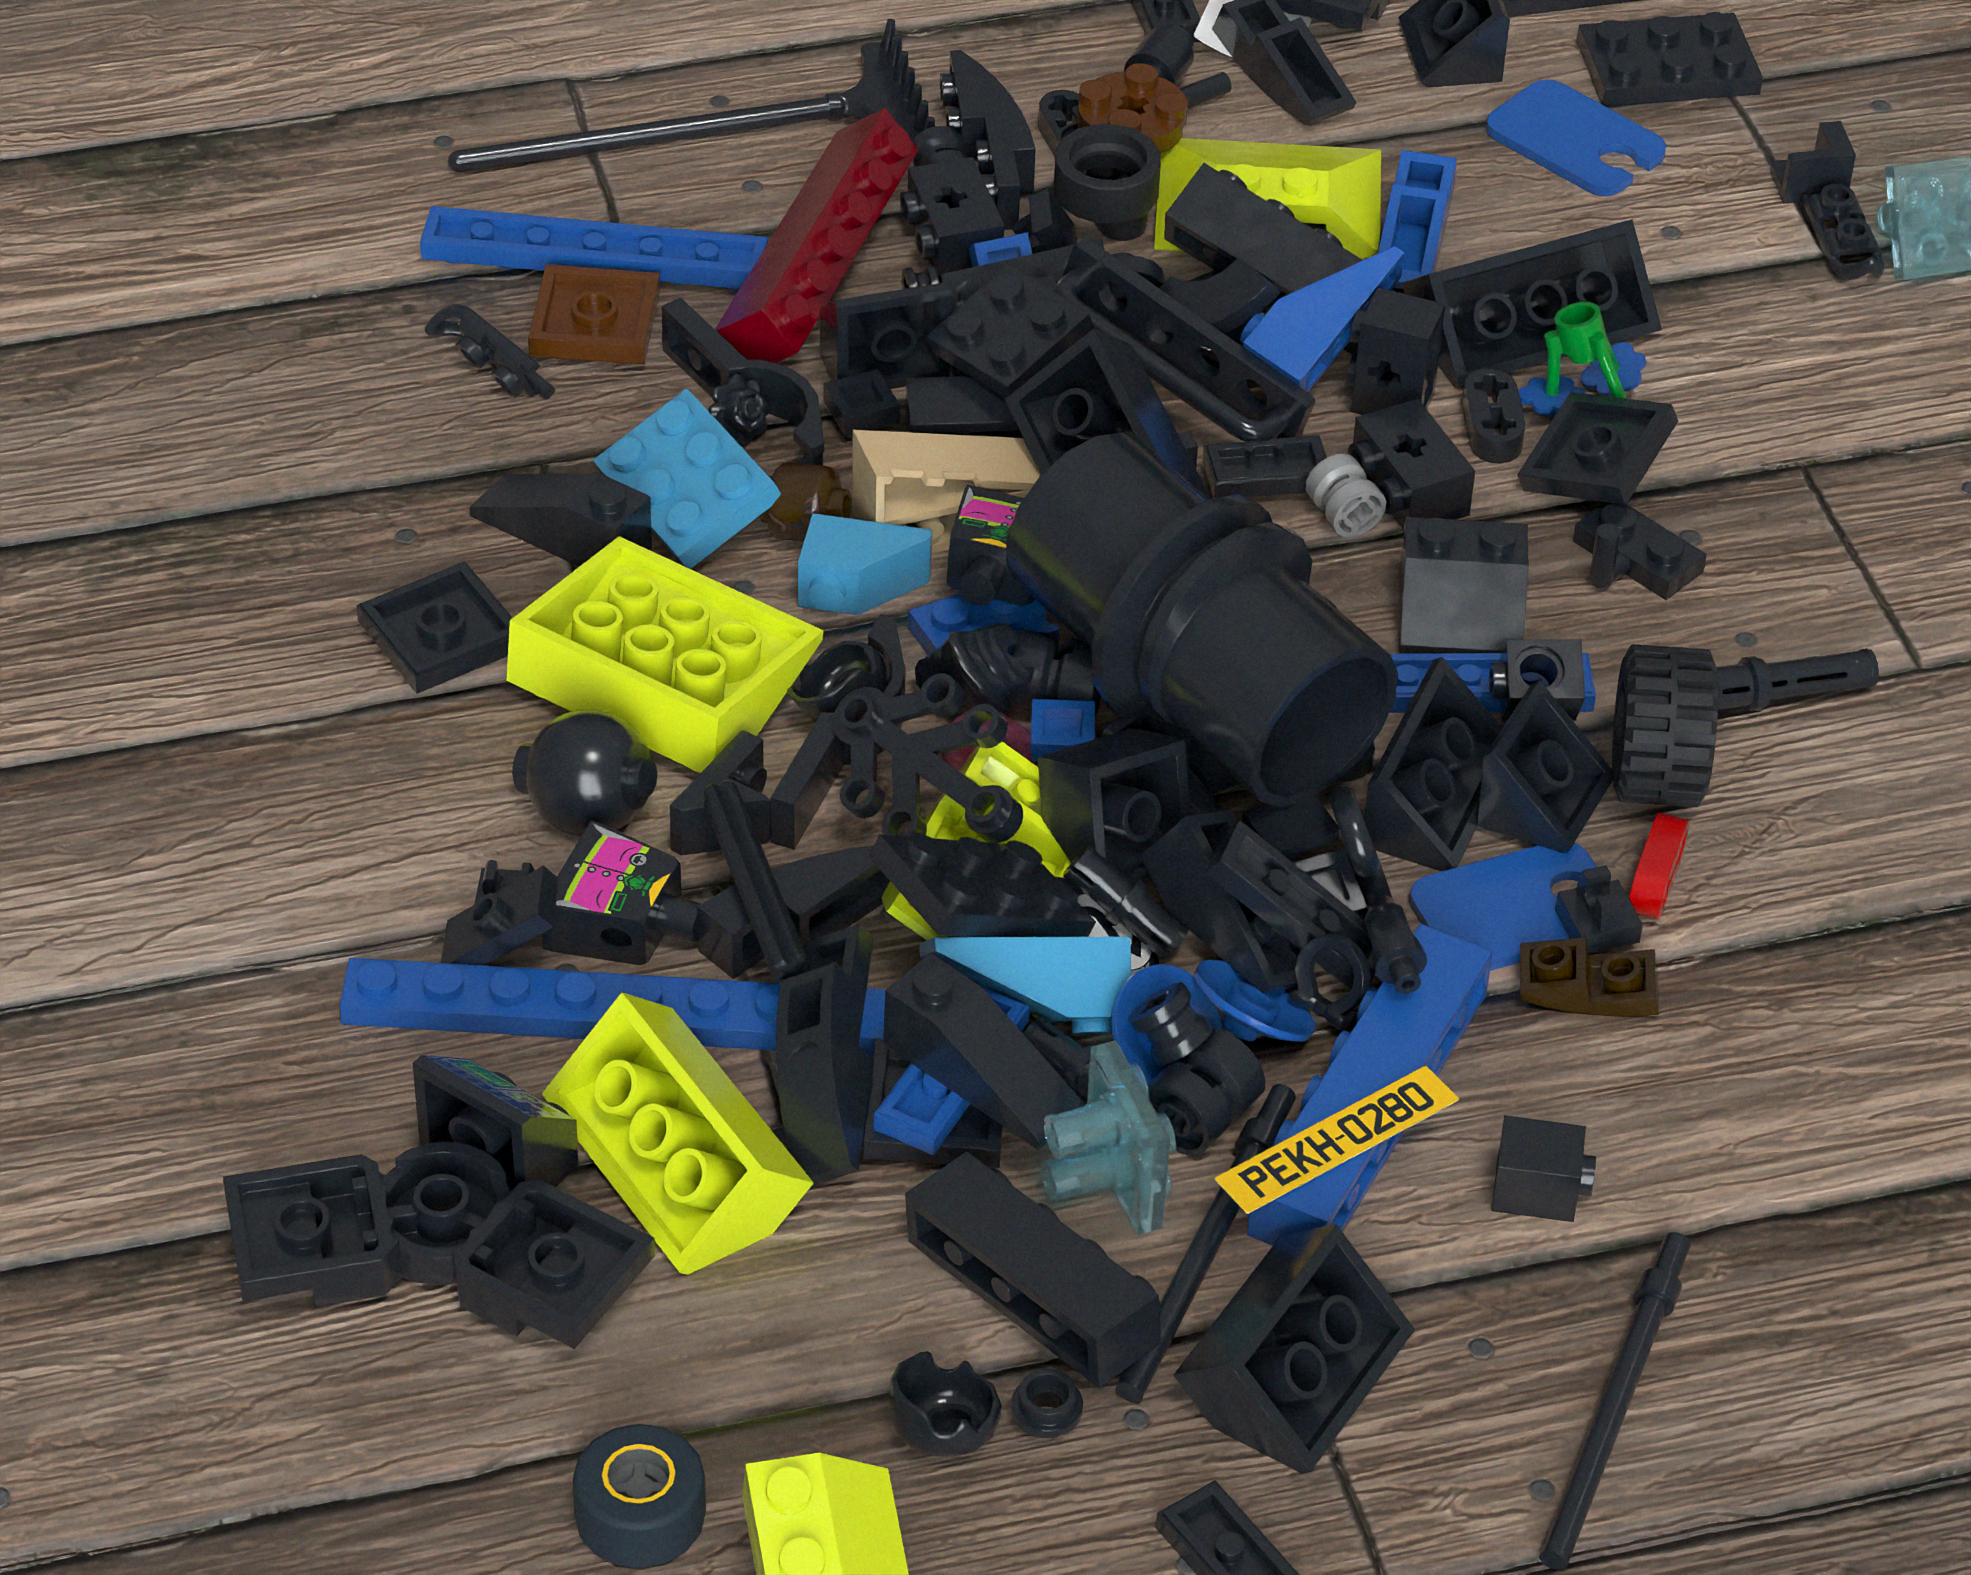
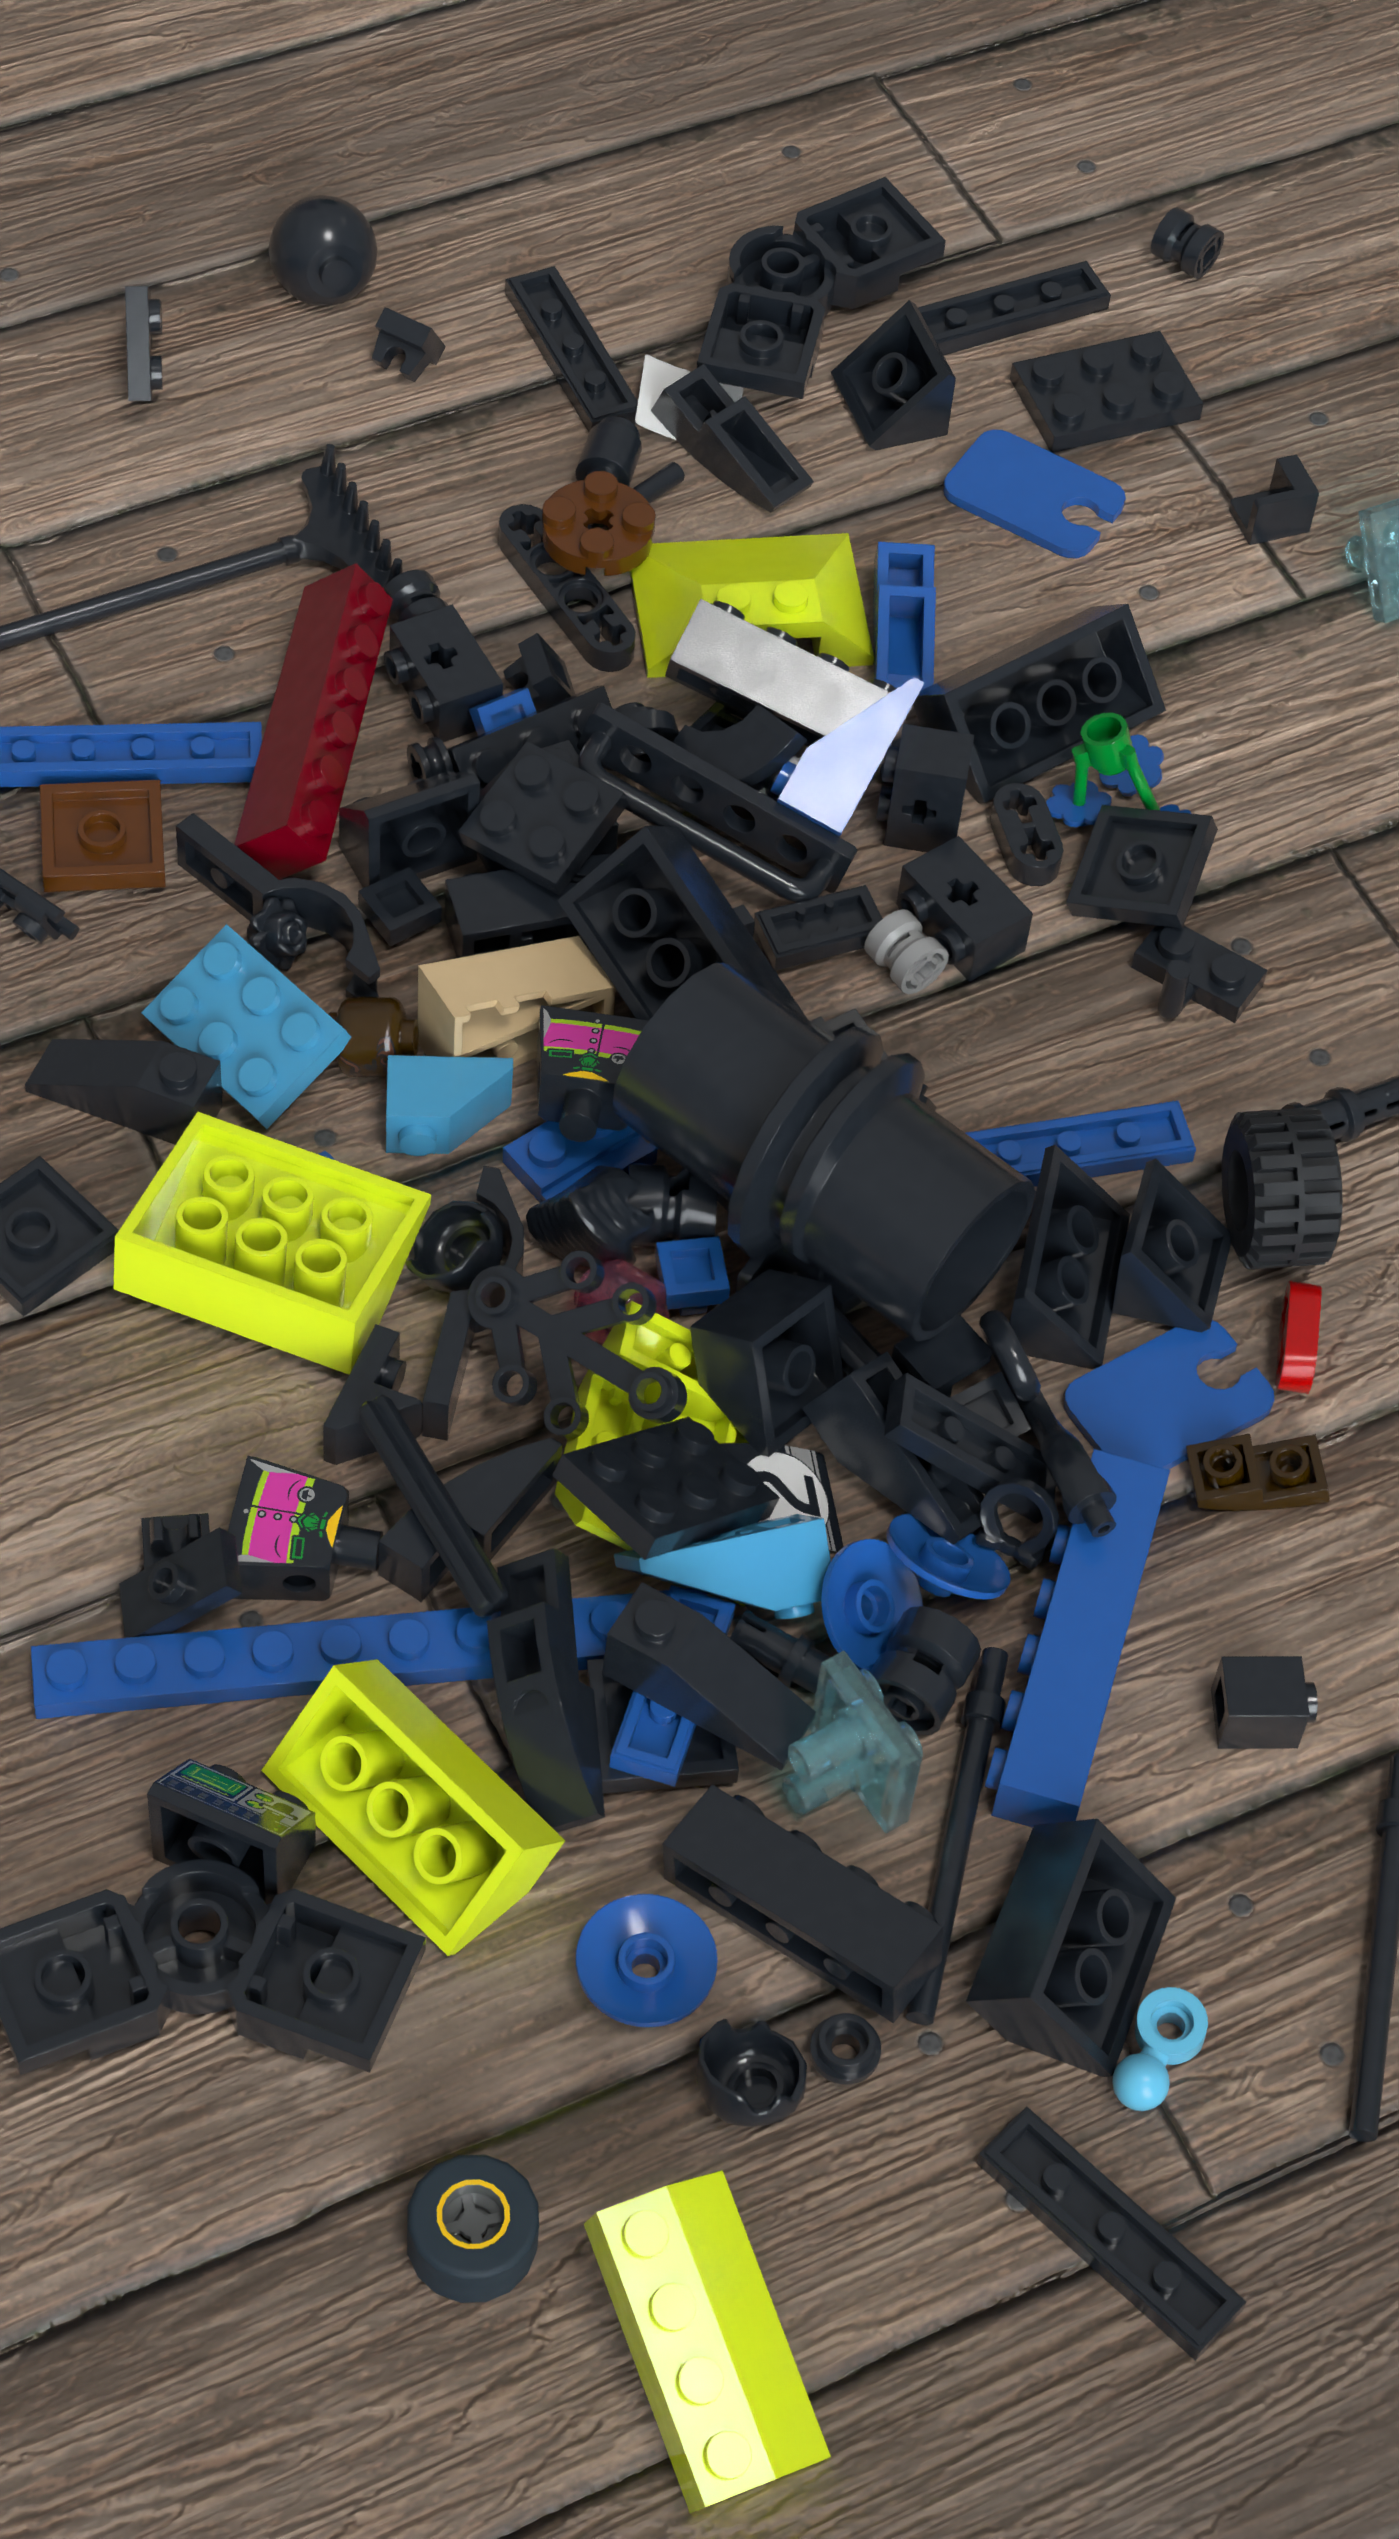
camera: 15 degrees left, 10 degrees up
black brick [512,709,658,836] -> none
black slope [940,50,1036,230] -> none
black tyre [1054,124,1161,223] -> none
black pin [1063,844,1189,961] -> none
black wheel [1128,982,1214,1066] -> none
yellow sticker [1214,1066,1459,1214] -> none
black slope [1399,517,1529,654] -> none
black brick [1489,639,1585,721] -> none
black tile [1555,865,1643,953] -> none
black piece [1801,184,1885,280] -> none
none -> blue dish [575,1894,718,2027]
none -> medium azure plate [1112,1987,1208,2111]

